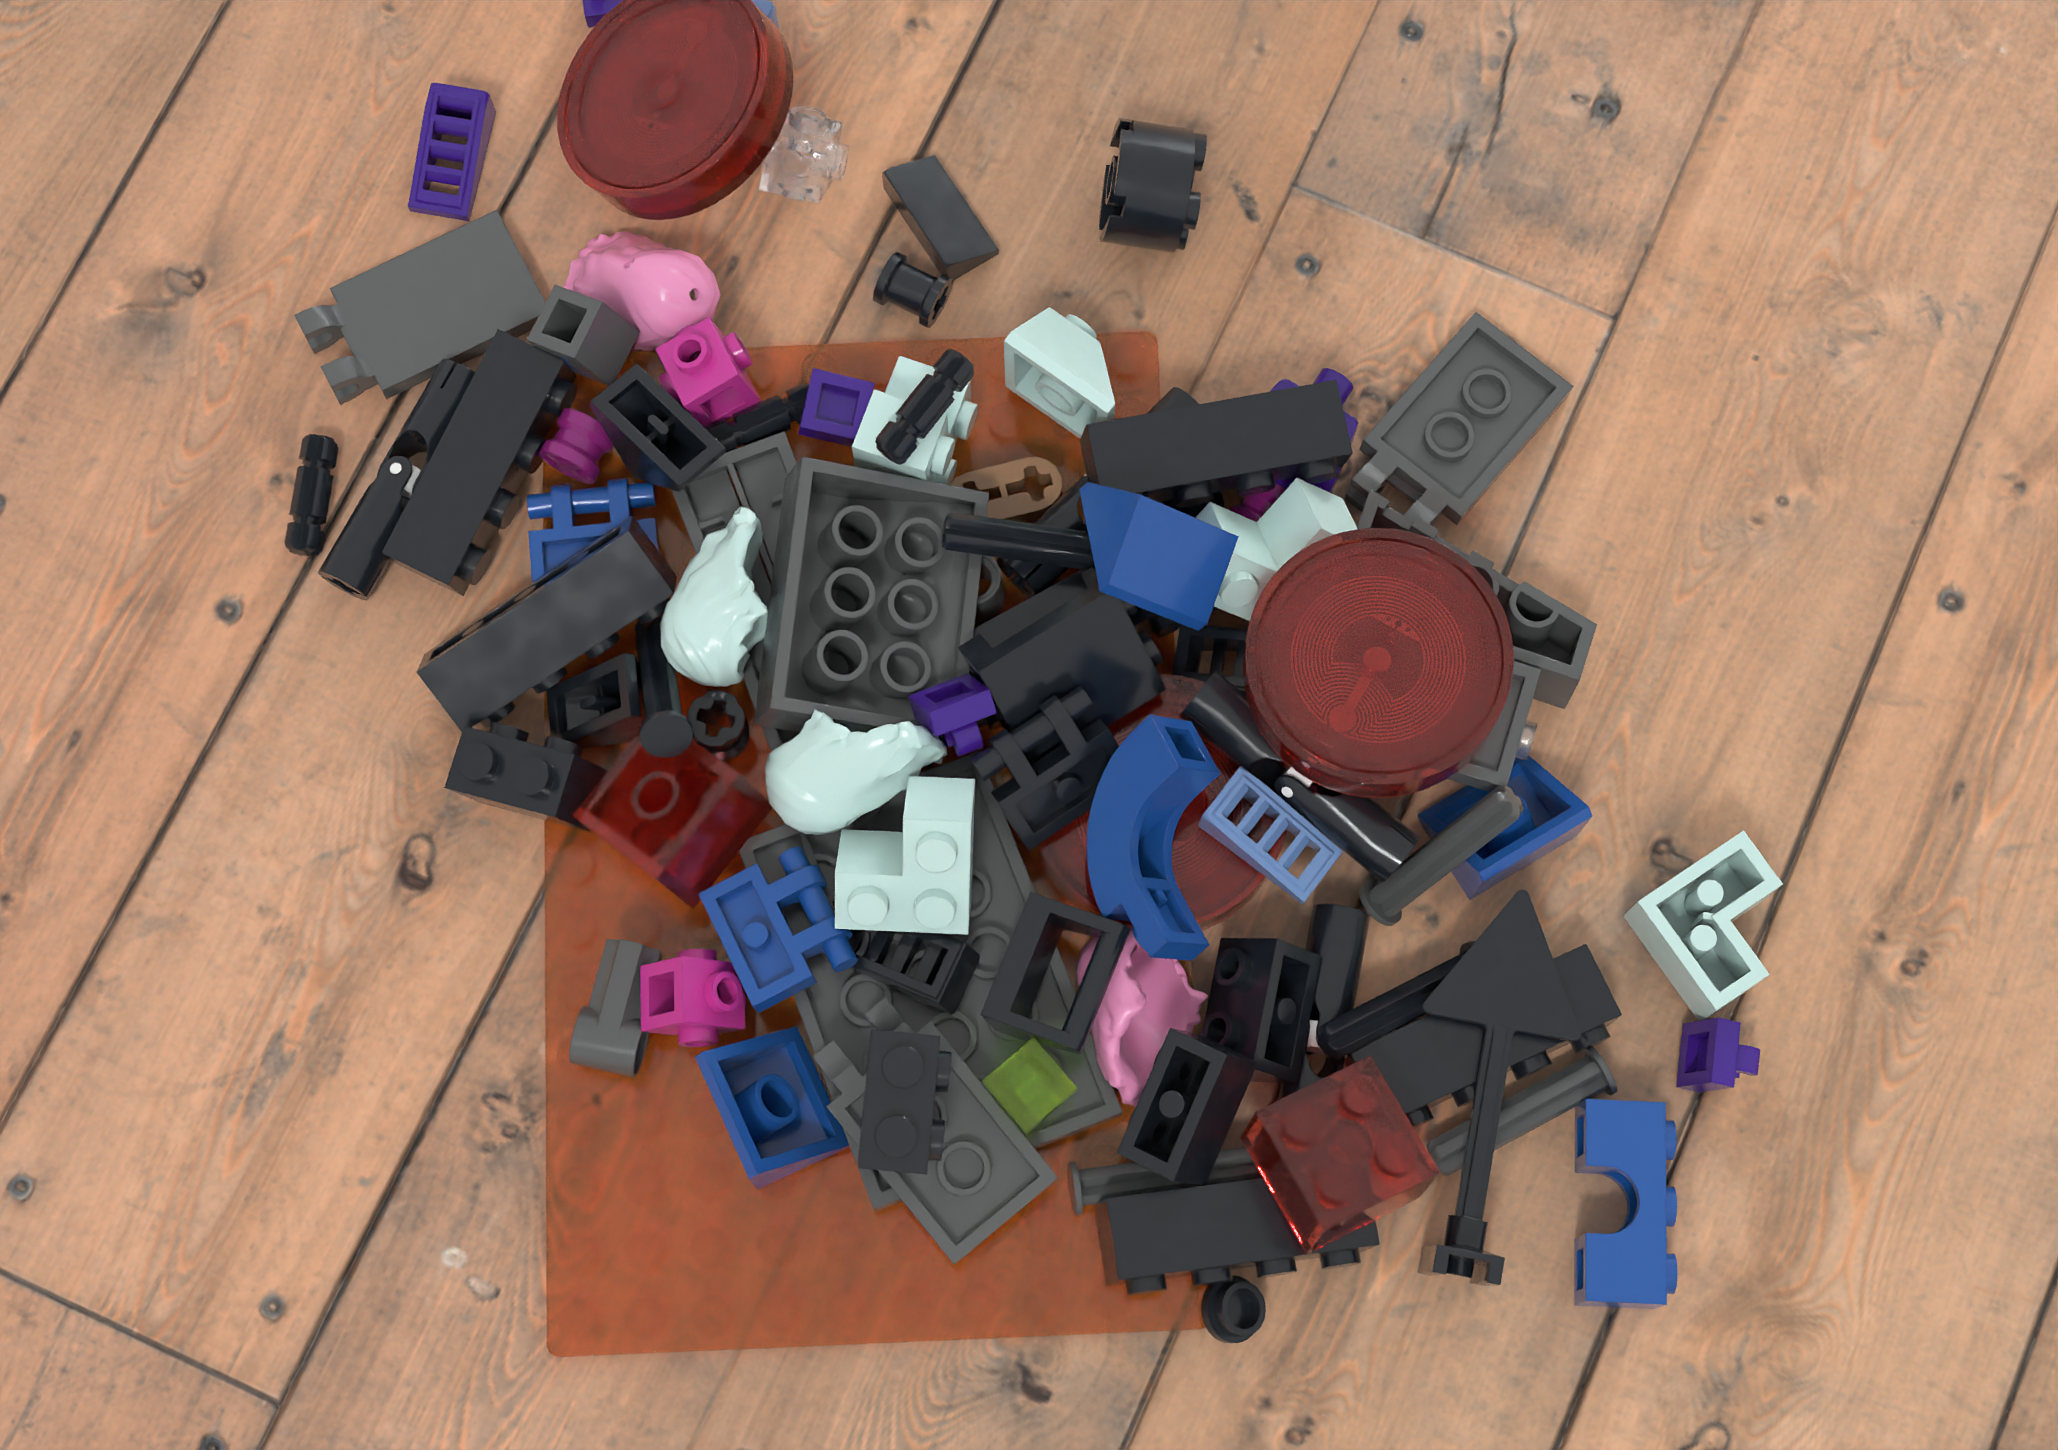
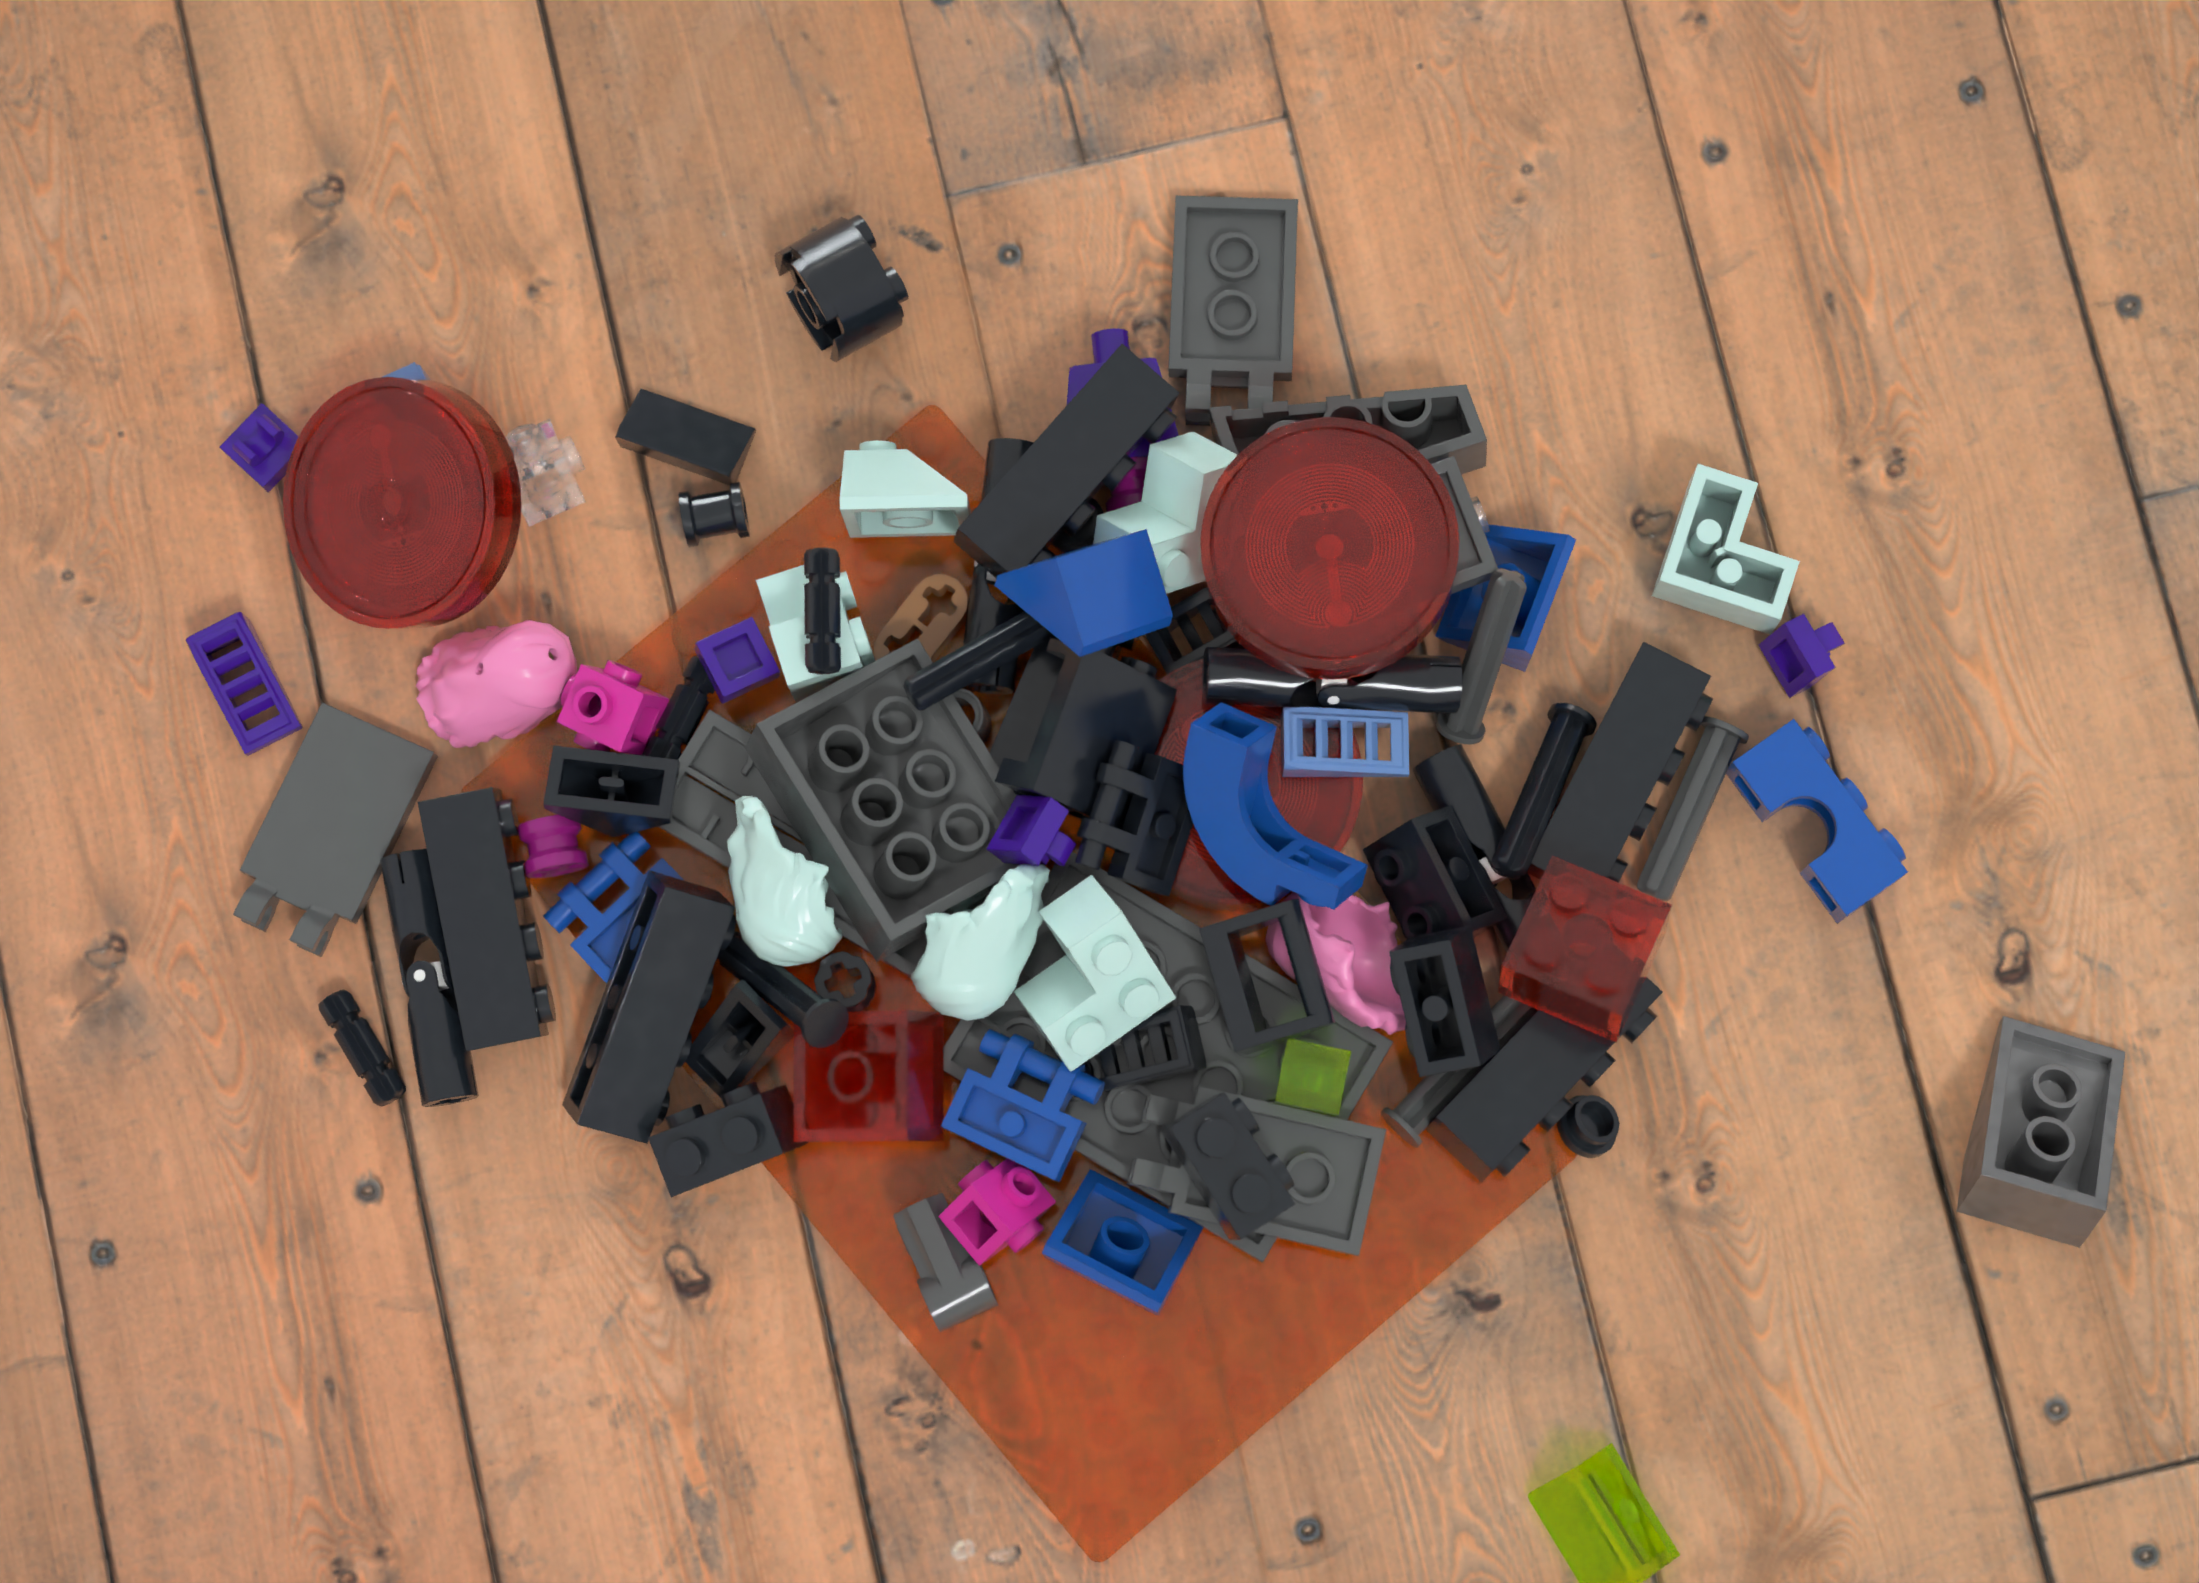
camera: 30 degrees left, 5 degrees up
dark grey brick [527,285,640,386] -> none
black piece [1418,890,1581,1286] -> none

